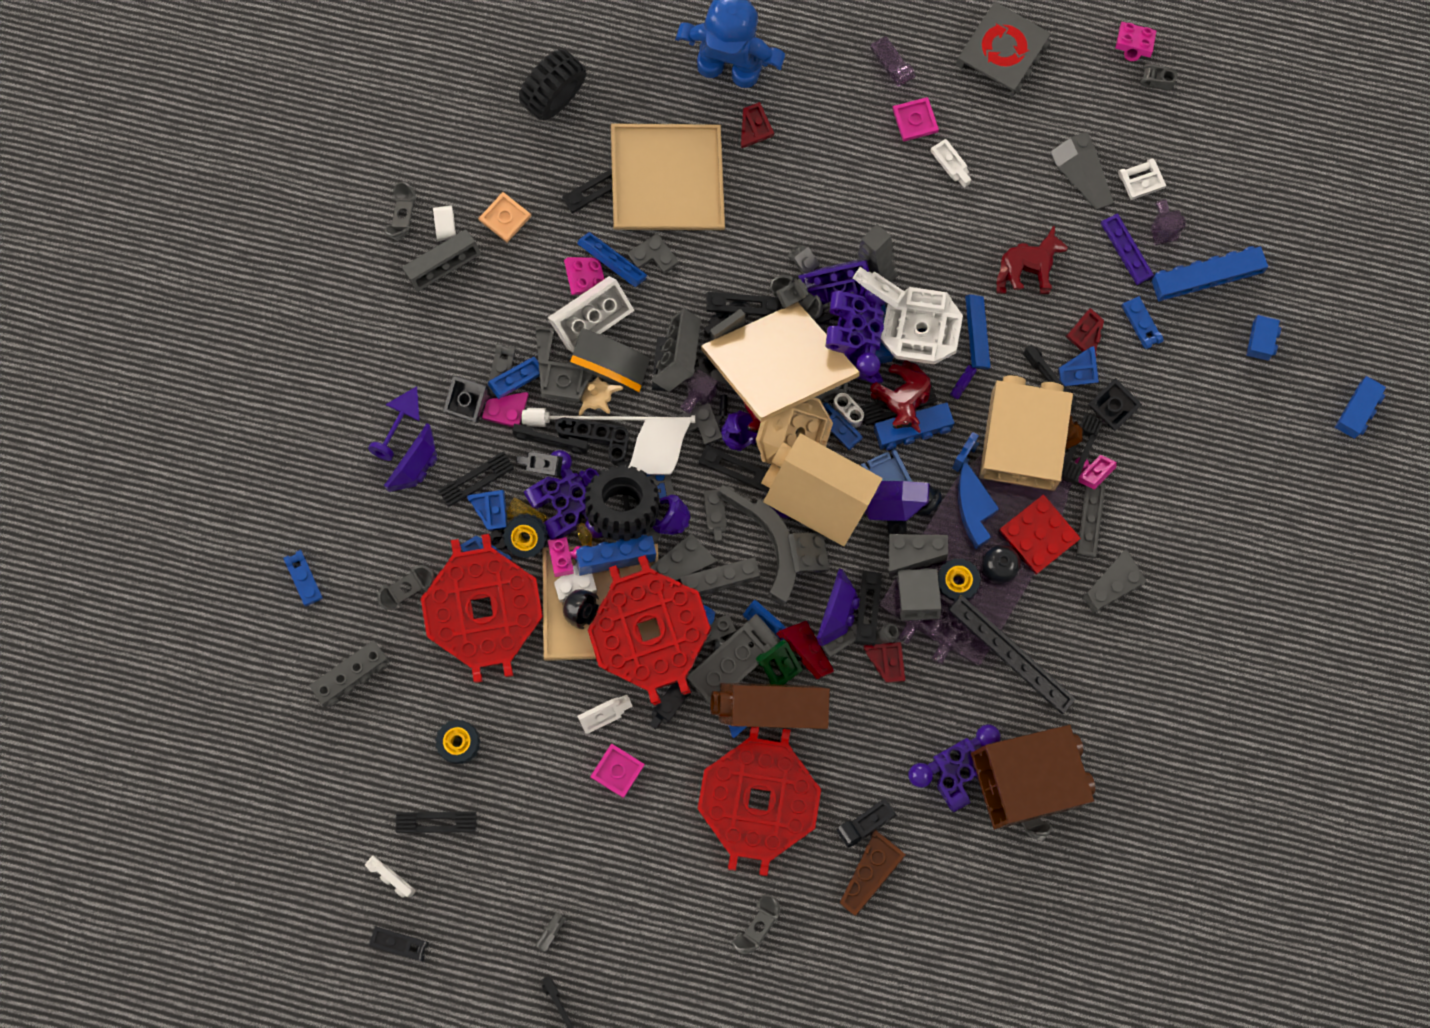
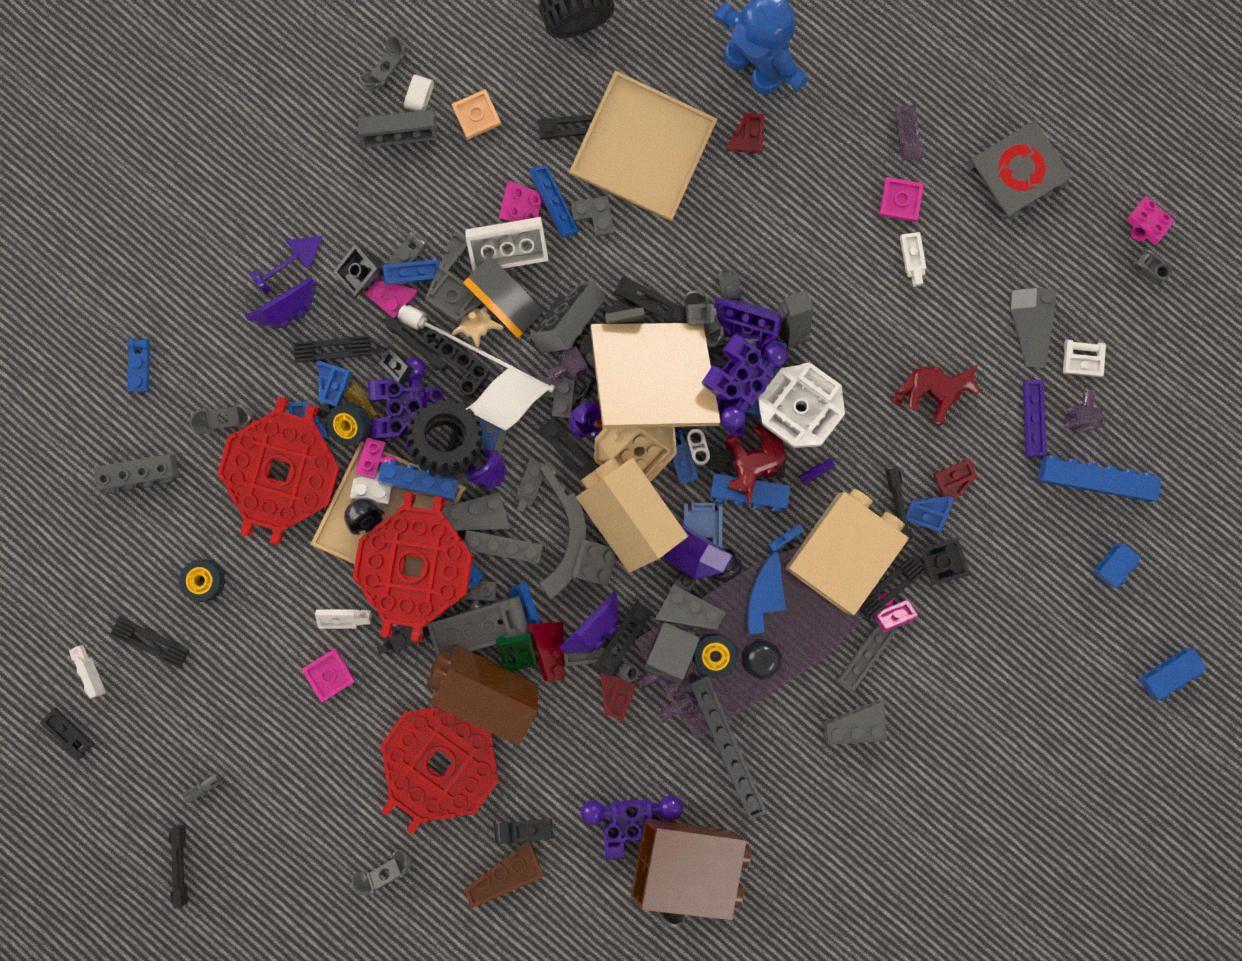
camera: 30 degrees right, 10 degrees up
clear yellow tile [577,523,592,547] -> none
white hinge [853,267,905,308] -> none
blue tile [965,294,991,370] -> none
red plate [999,494,1081,575] -> none
reddish brown plate [1065,415,1082,449] -> none
blue plate [1122,296,1164,349] -> none

